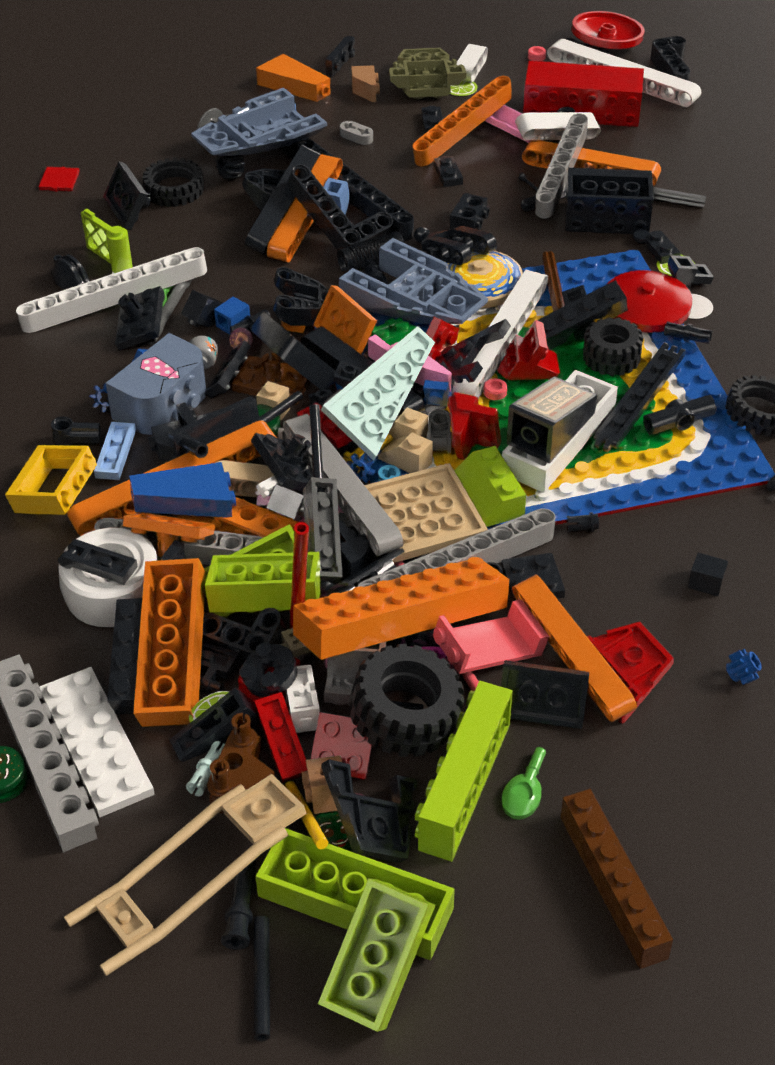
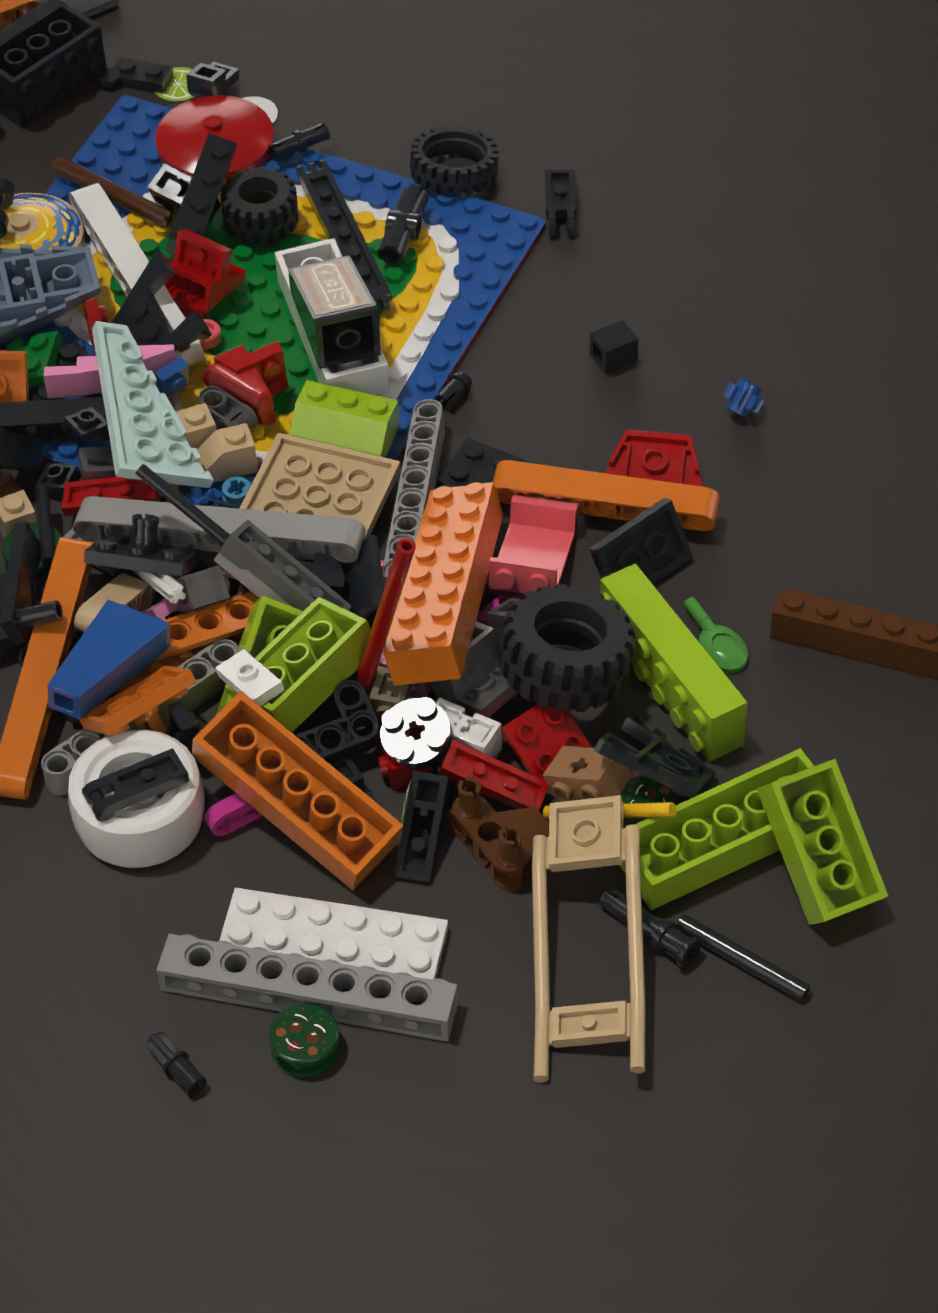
camera: 50 degrees left, 5 degrees up
black brick [107,598,142,715] -> none
light aqua pin [186,741,225,796] -> none
none -> white plate [215,649,285,706]

